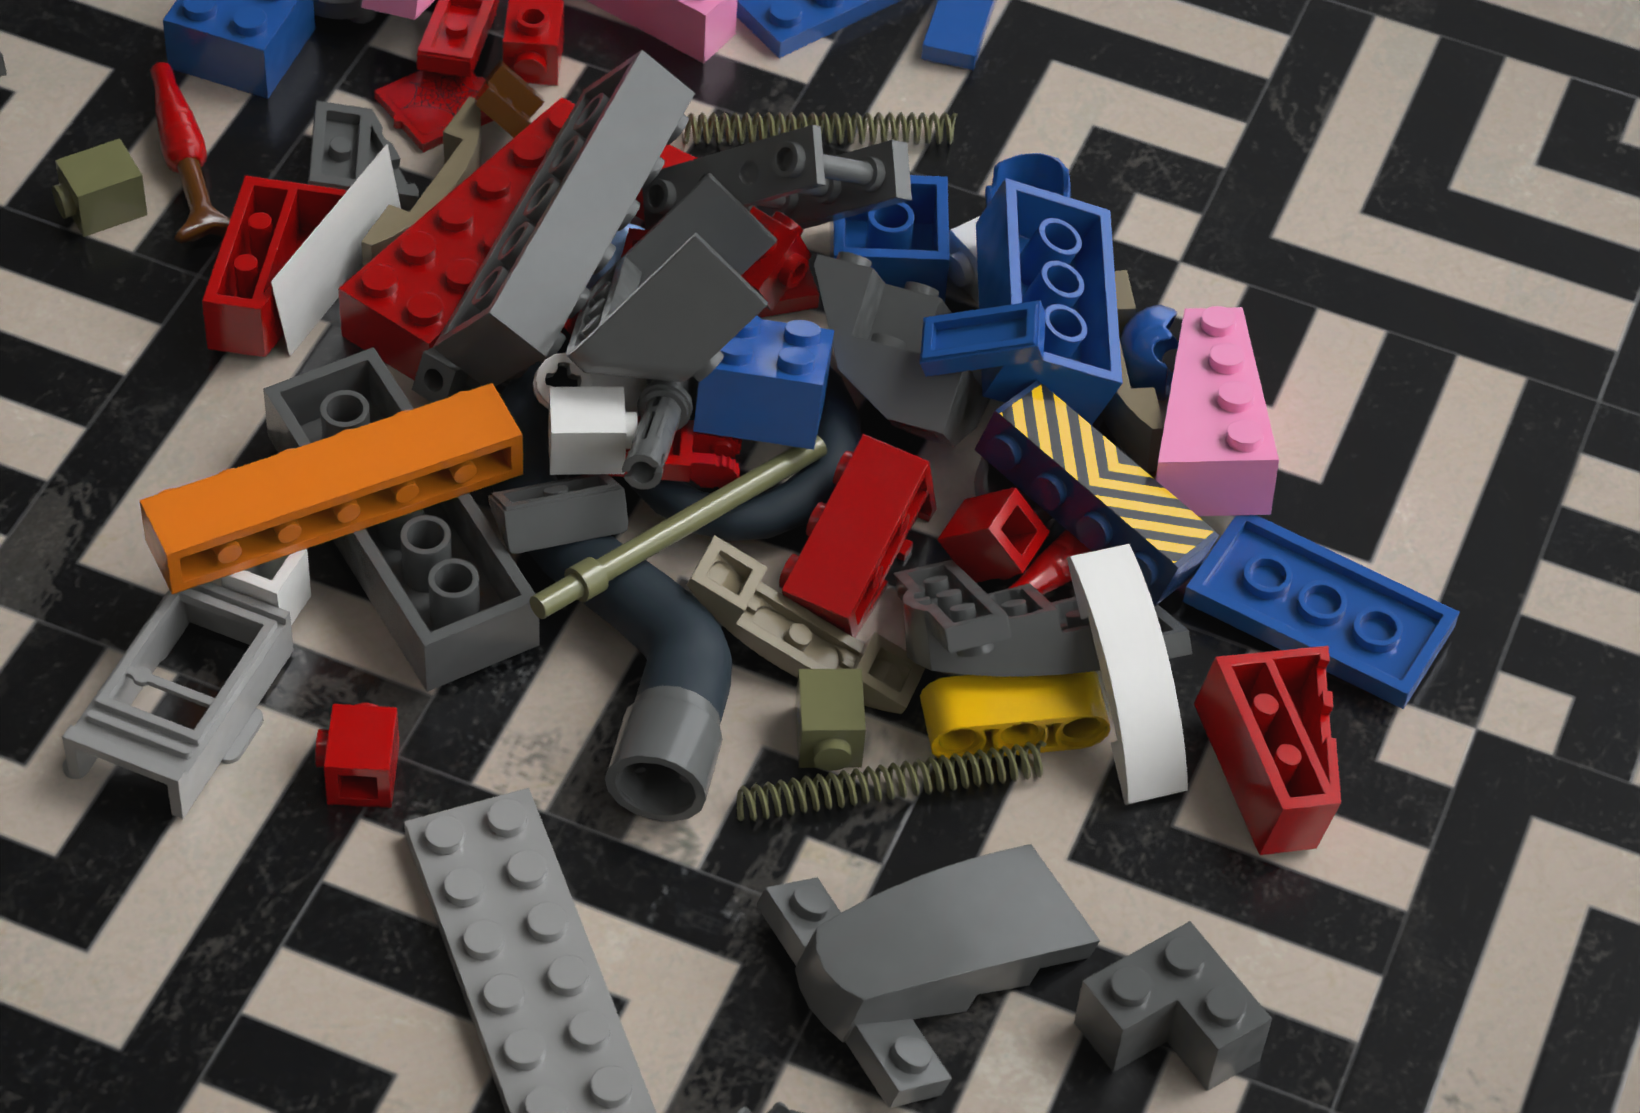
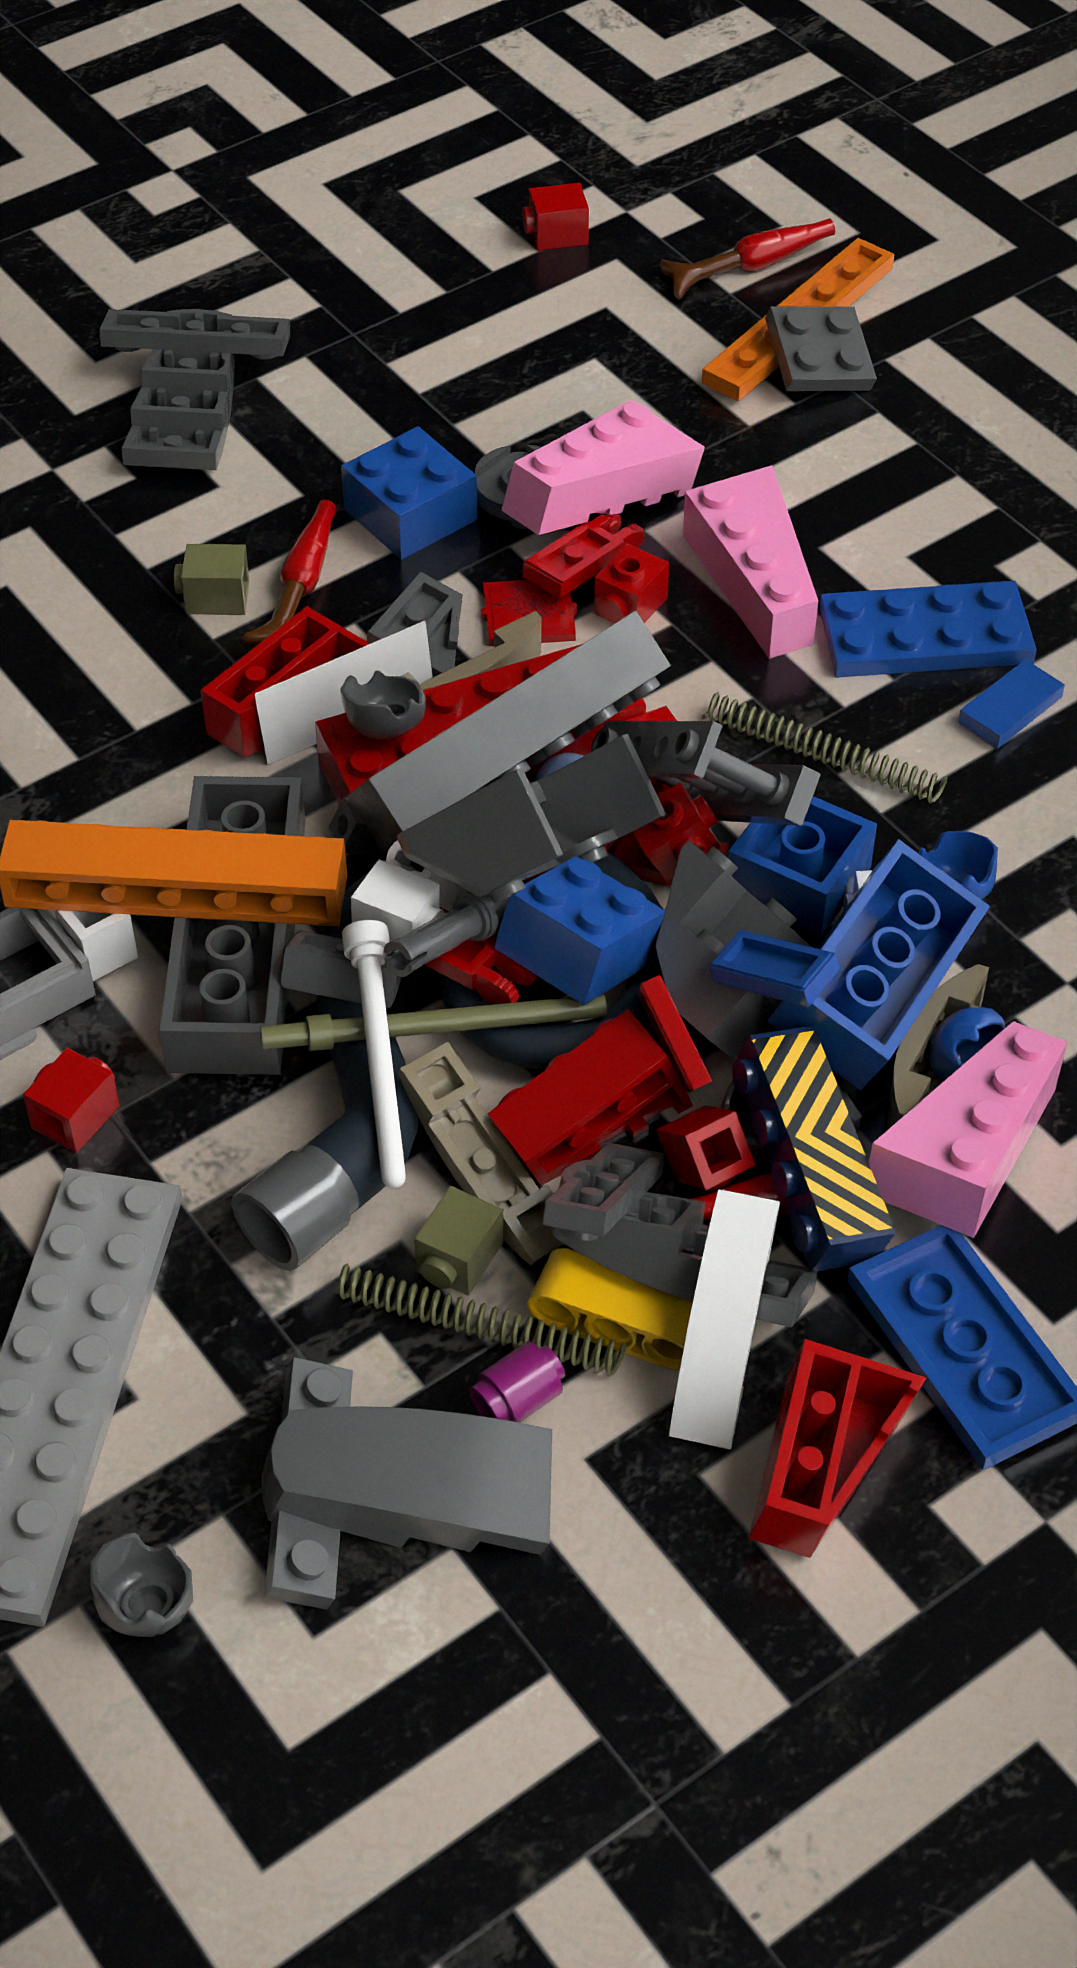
camera: 35 degrees right, 0 degrees up
reddish brown slope [475,61,545,138] -> none
dark grey brick [1074,921,1272,1091] -> none
none -> dark grey hair [340,670,426,740]
none -> white piece [342,920,406,1189]
none -> magenta brick [469,1341,565,1423]
none -> red tile [637,975,712,1093]

